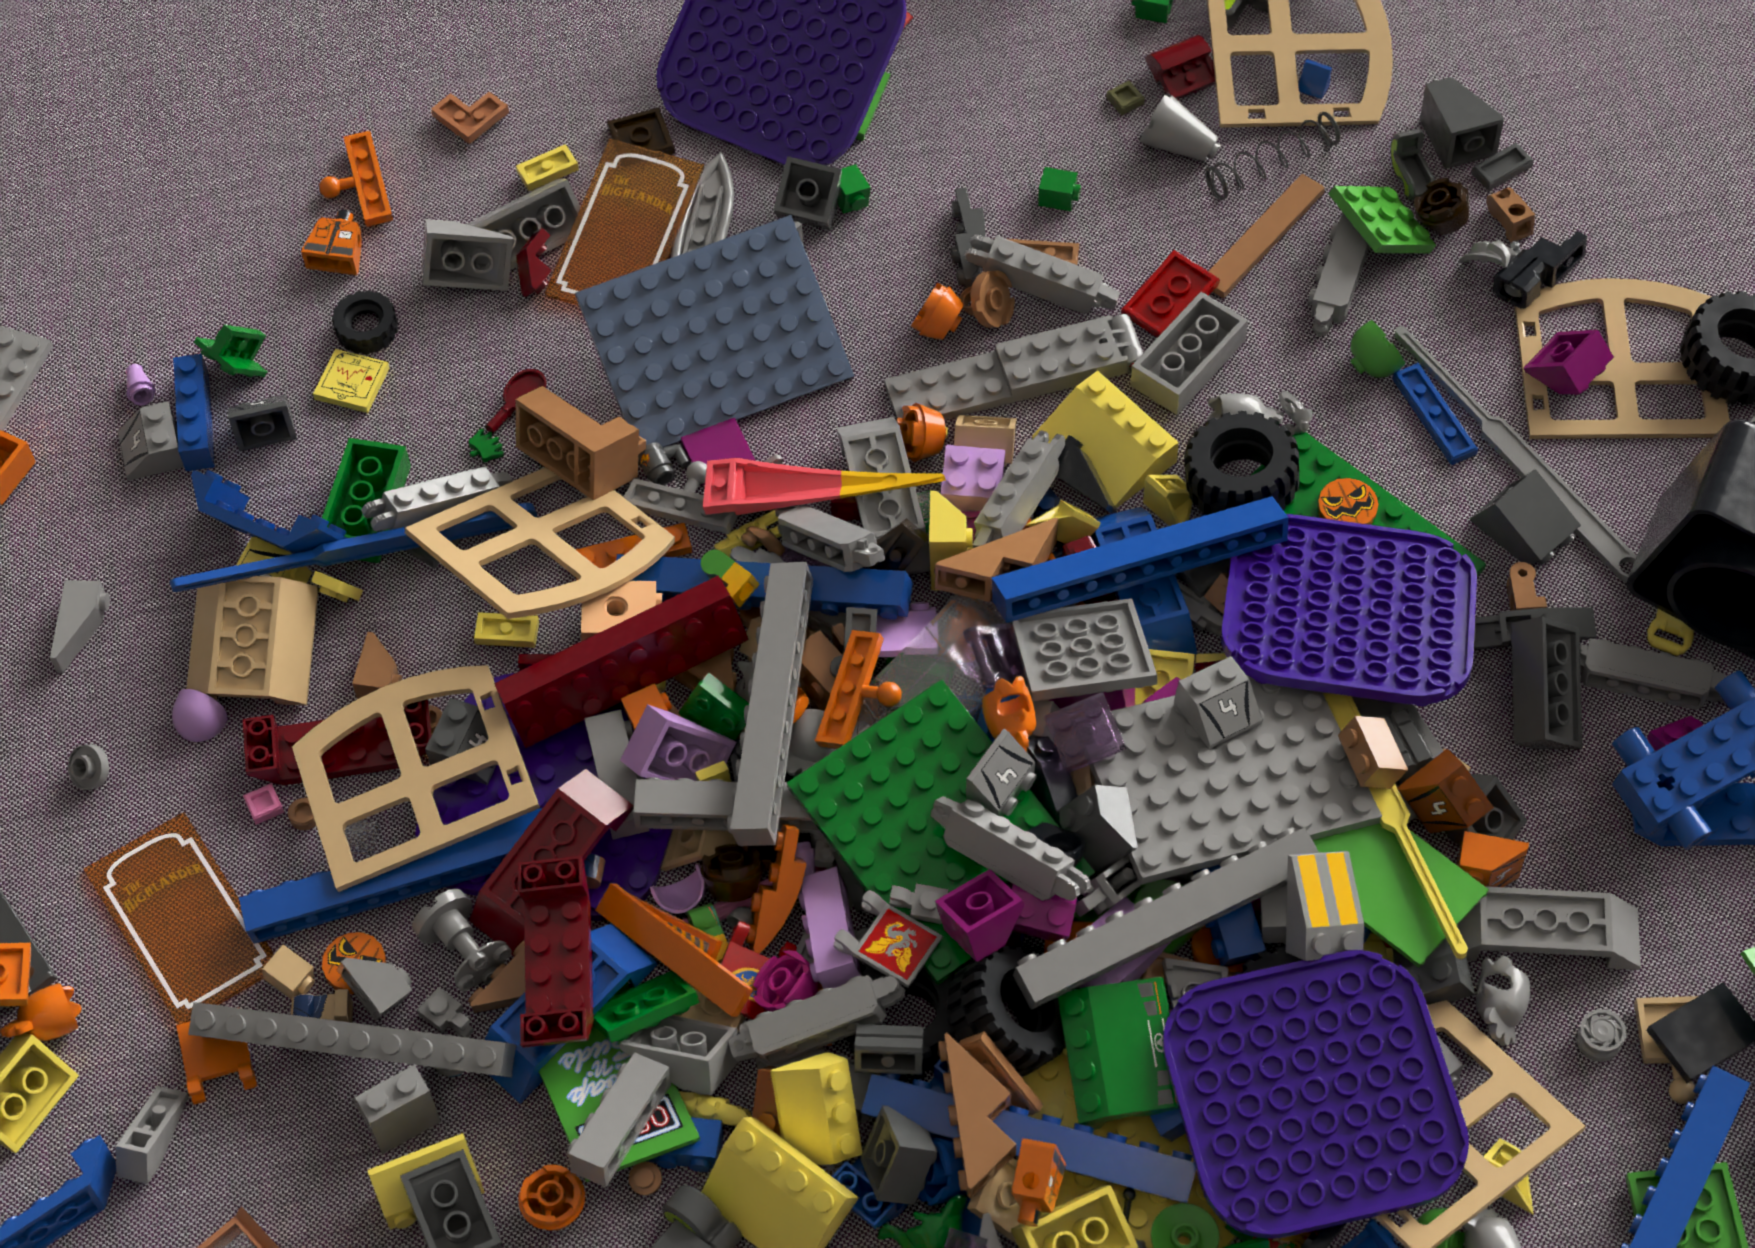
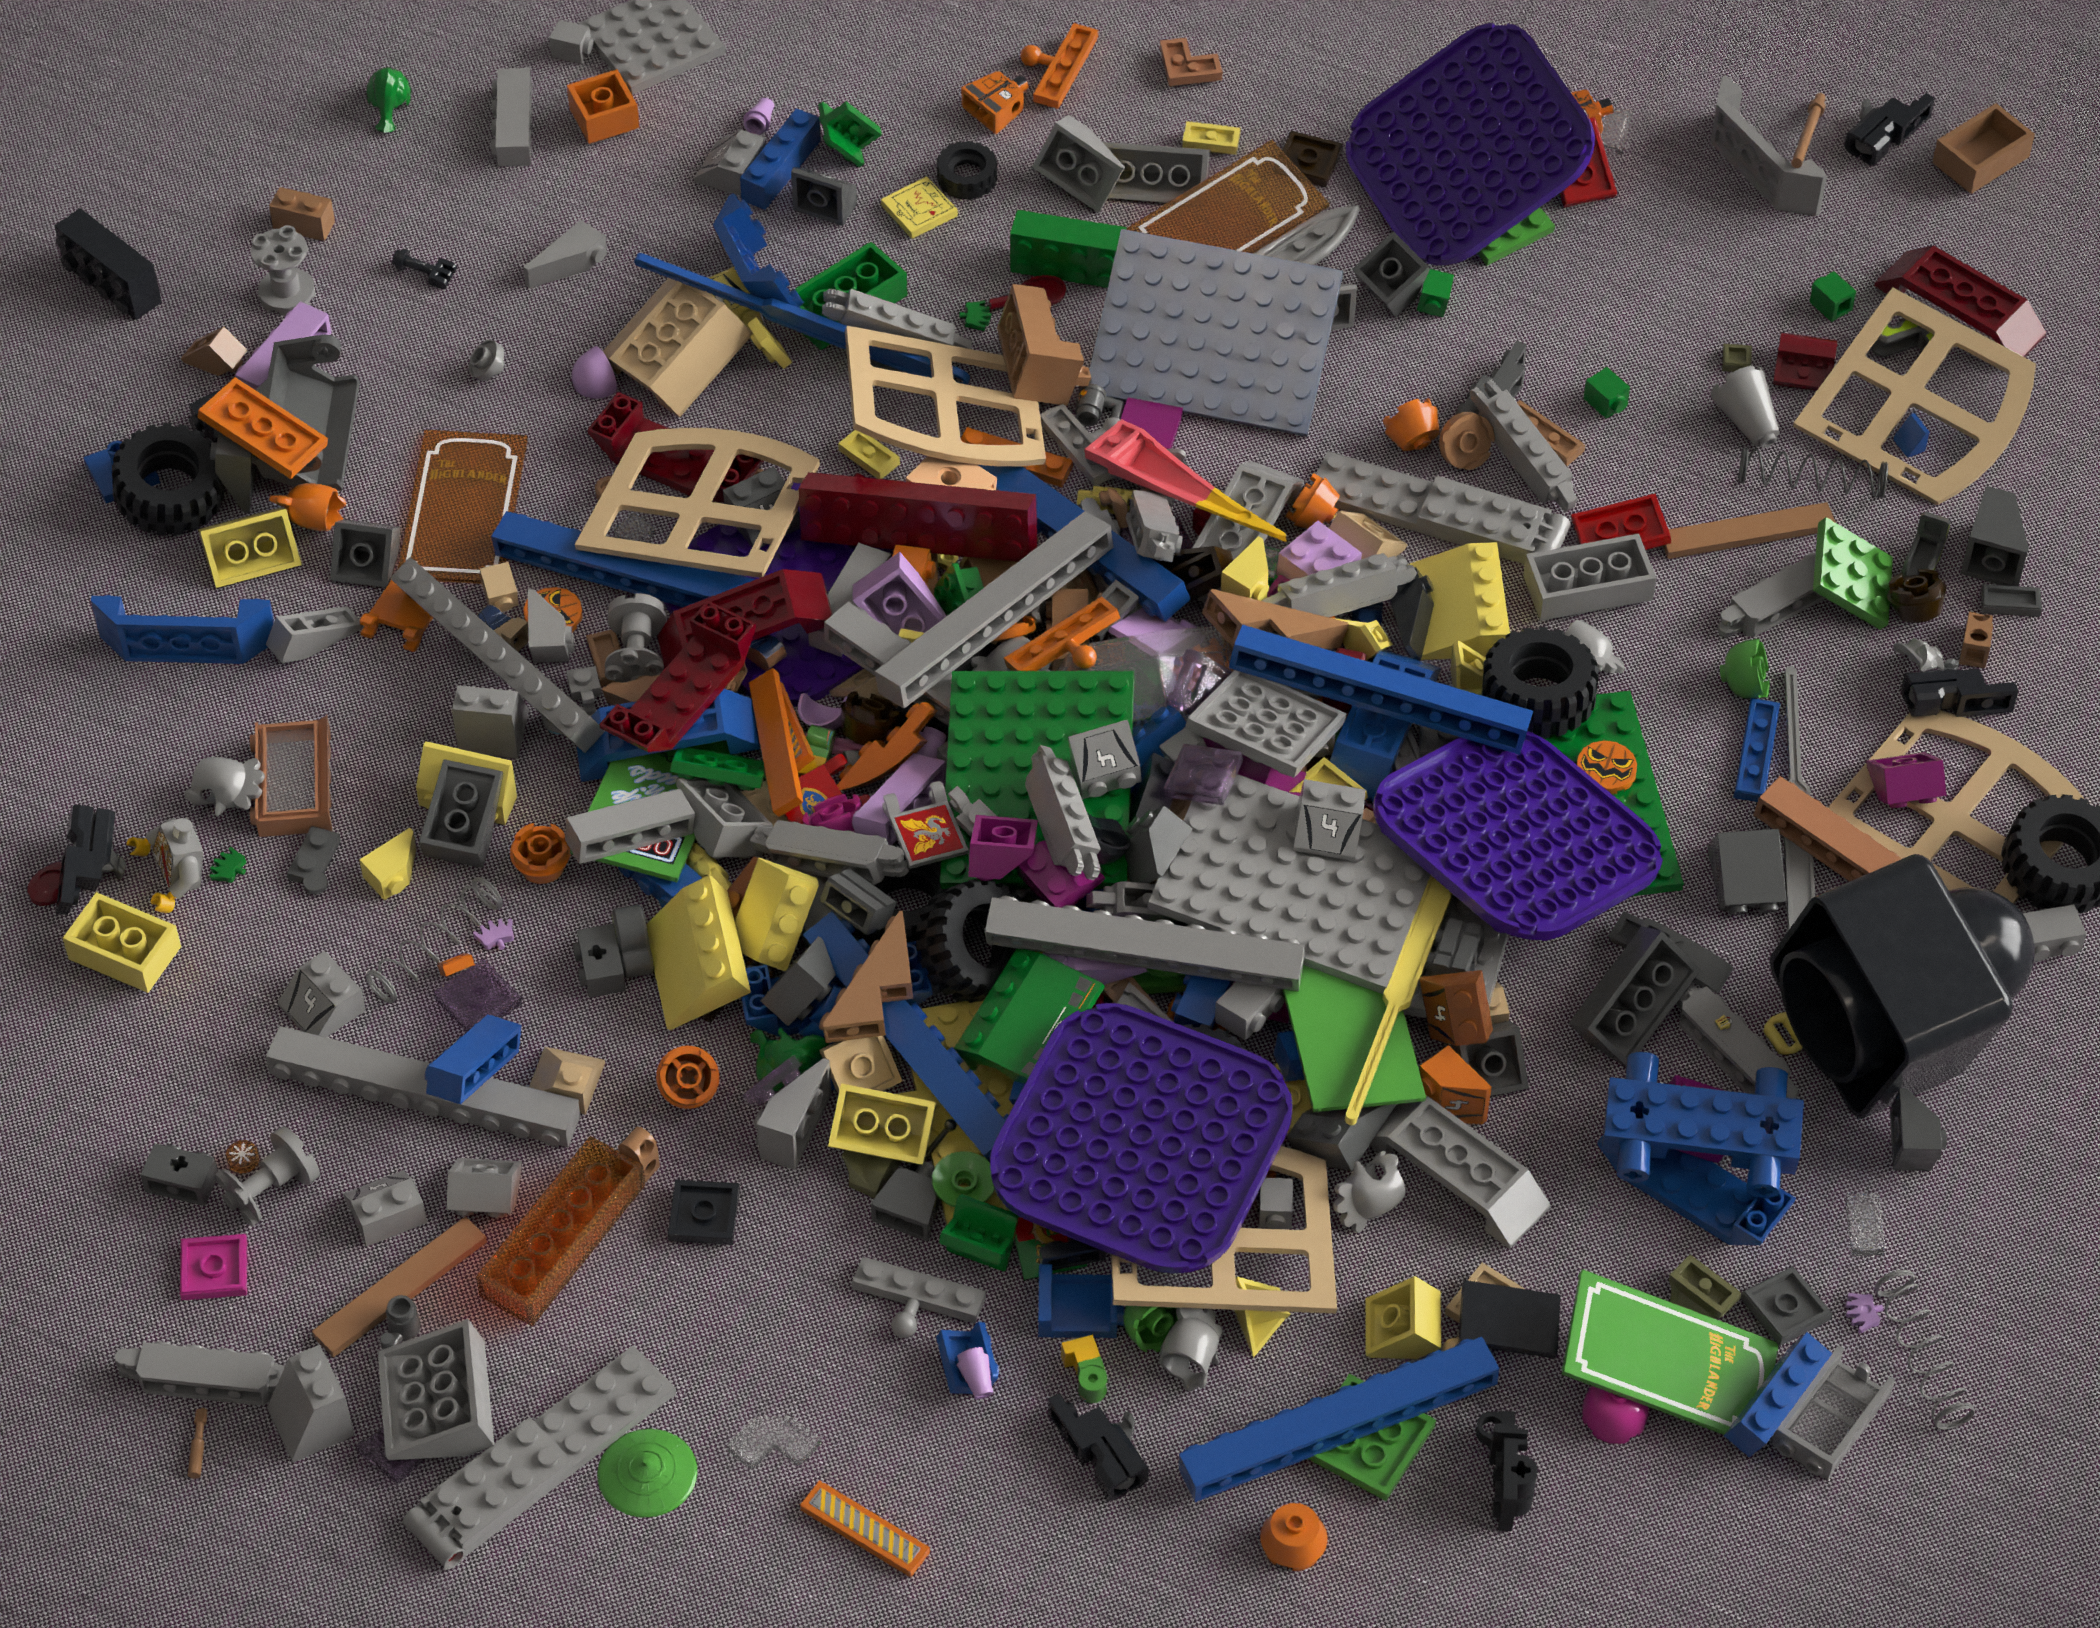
camera: 35 degrees right, 5 degrees down
bright pink tile [243,783,285,825] -> none
medium nougat slope [352,632,402,699] -> none
dark red slope [516,228,552,298] -> none
medium nougat plate [629,1161,662,1196] -> none
leg [700,550,760,607] -> none
medium nougat tile [959,1031,1043,1116] -> none
orange piece [982,676,1036,752] -> none
orange torso [1012,1138,1066,1227] -> none
light grey piece [1279,391,1313,436] -> none
light grey slope [1286,851,1364,961] -> none
medium nougat brick [1338,716,1408,789] -> none
medium nougat leg [1506,562,1547,611] -> none
light grey wheel [1576,1009,1626,1062] -> none
none -> dark grey slope [330,519,401,587]
none -> medium nougat tile [586,629,621,686]
none -> green brick [1010,209,1127,288]
none -> light yellow slope [1366,1276,1441,1359]
none -> light yellow piece [1715,1015,1732,1030]
none -> nougat brick [1753,776,1902,881]

